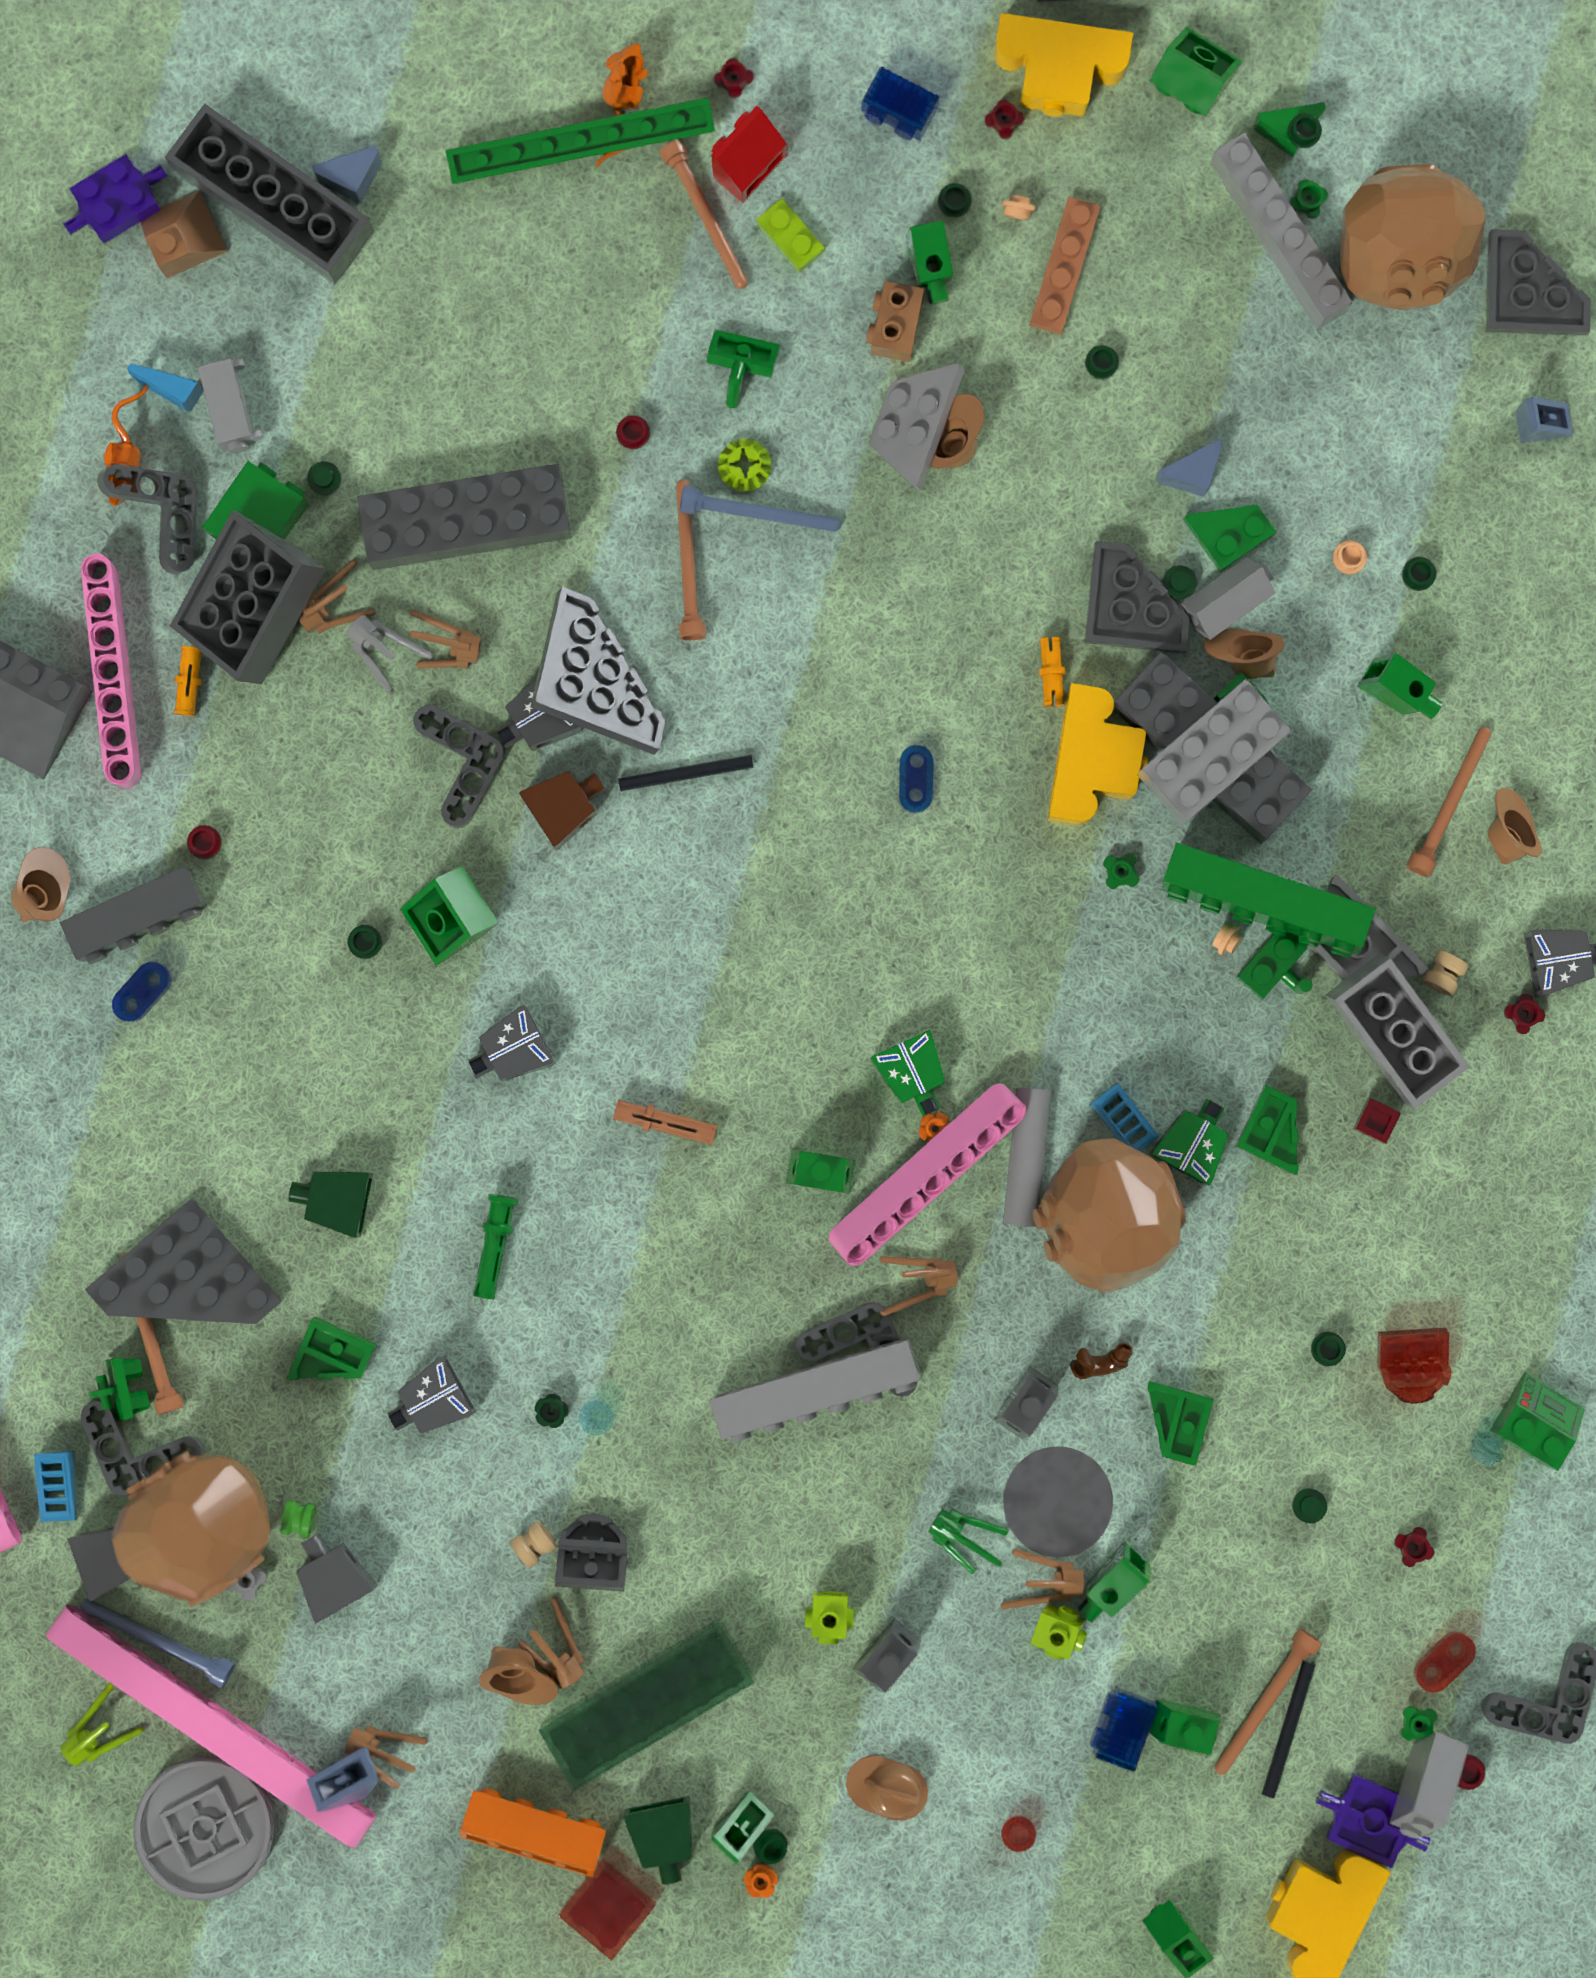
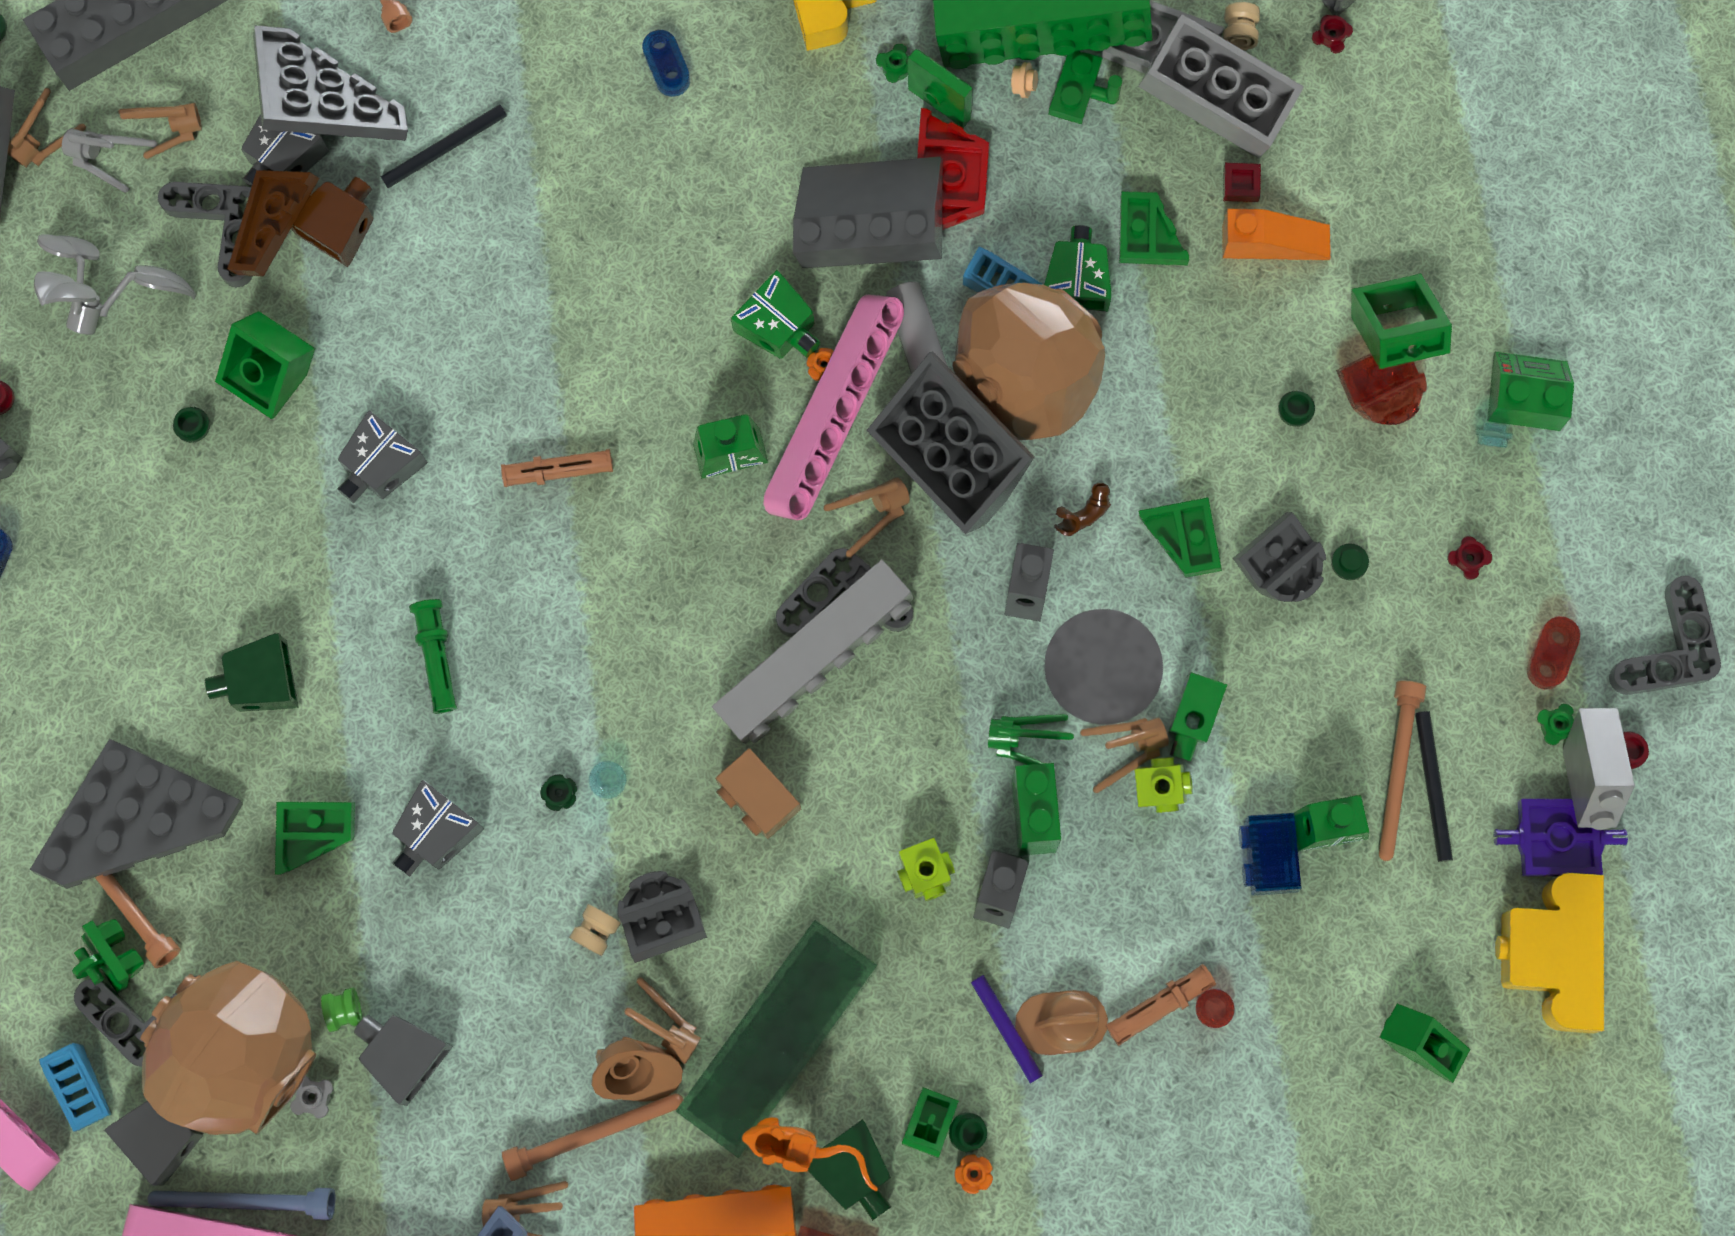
camera: 20 degrees left, 10 degrees down
none -> light grey plant [34,234,196,335]
none -> reddish brown wing [227,170,320,277]
none -> nougat piece [502,1094,684,1181]
none -> medium nougat brick [715,748,802,839]
none -> orange animal [742,1117,878,1191]
none -> dark grey slope [793,157,943,268]
none -> dark grey slope [867,351,1035,535]
none -> green plate [908,49,972,128]
none -> red wing [917,108,989,230]
none -> dark purple bar [971,975,1043,1084]
none -> green brick [1011,763,1061,856]
none -> nougat pin [1105,964,1216,1046]
none -> orange slope [1222,209,1331,260]
none -> dark grey slope [1232,512,1326,602]
none -> green window [1351,273,1452,369]

